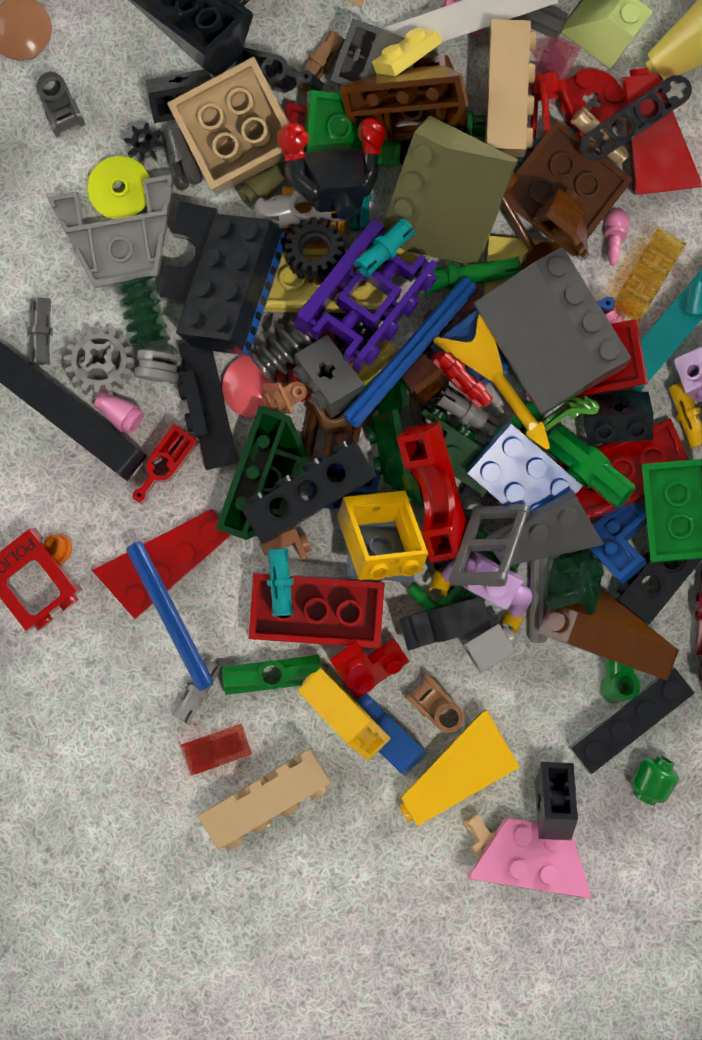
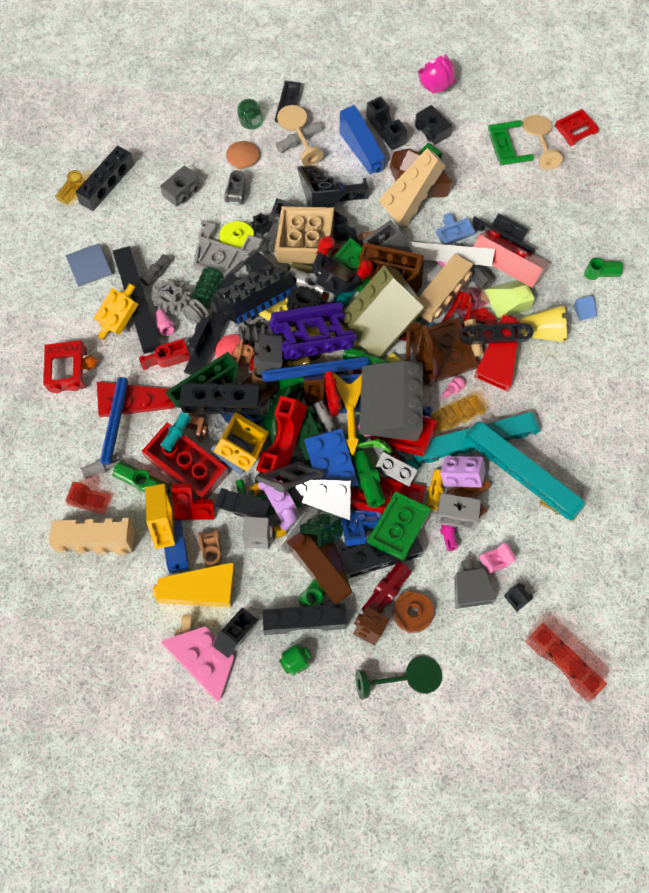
camera: 30 degrees right, 20 degrees down
teal pin [354,219,416,277] -> none
light yellow plate [372,28,442,76] -> none
none -> yellow plate [93,283,138,340]
none -> clear cone [206,414,226,440]

